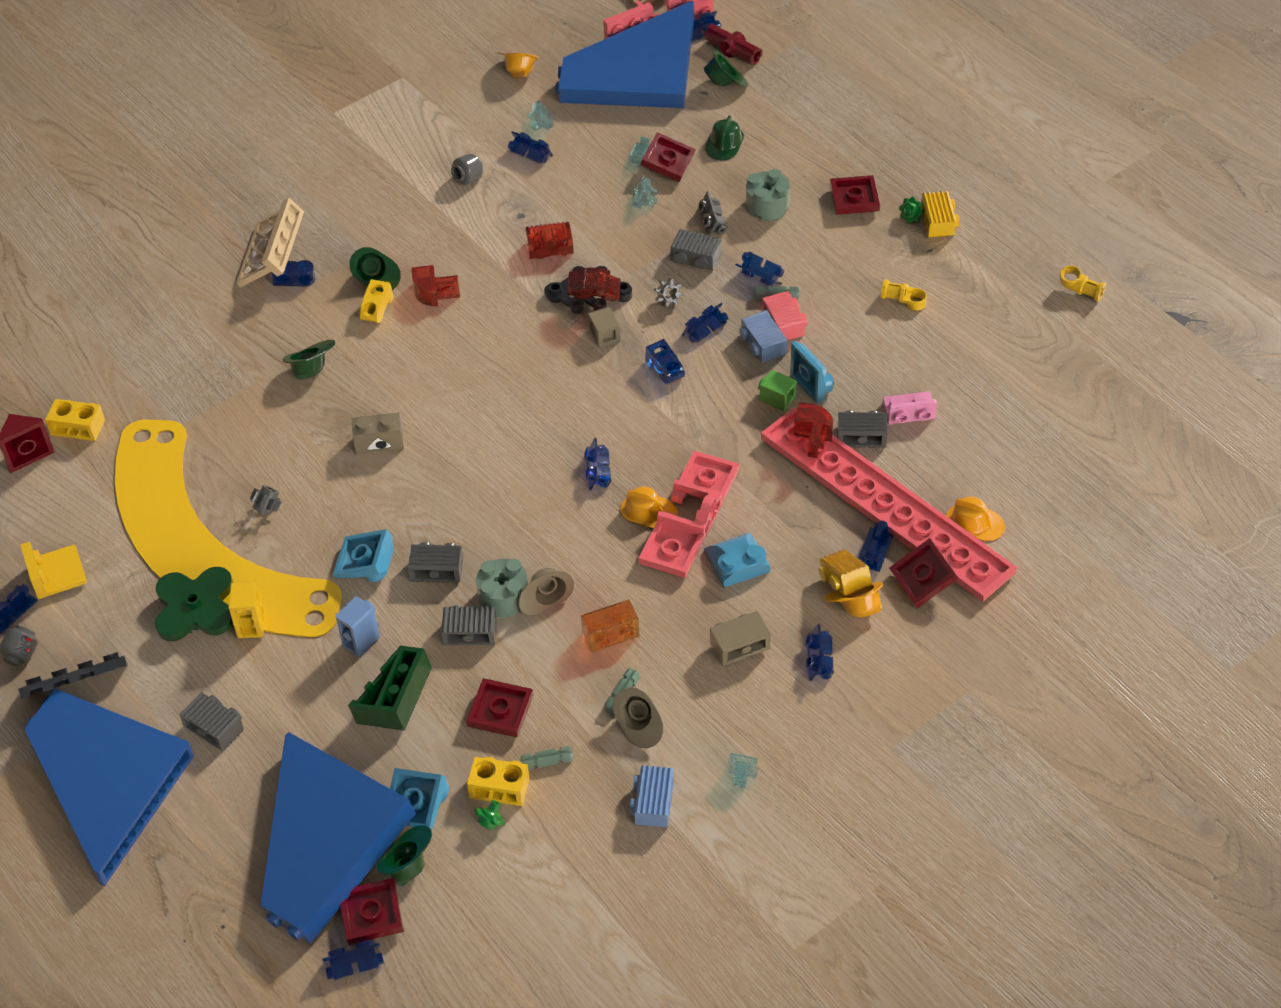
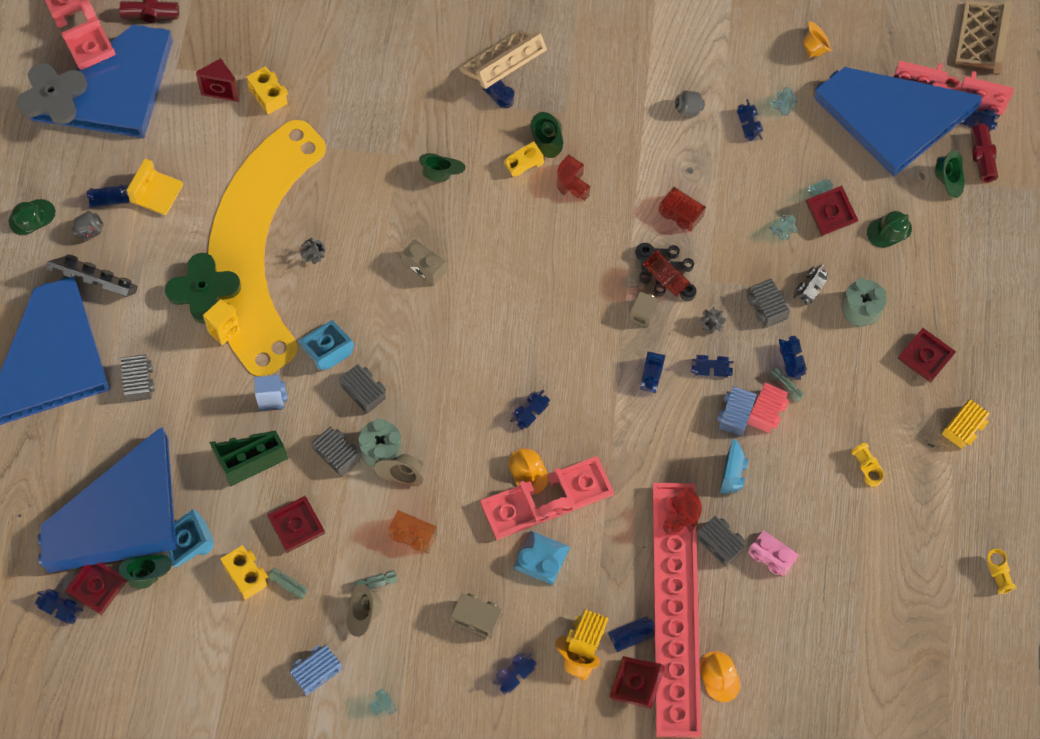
camera: 40 degrees right, 15 degrees up
green plant [474,800,505,830] -> none
bright green brick [758,370,797,411] -> none
green plant [899,197,924,224] -> none

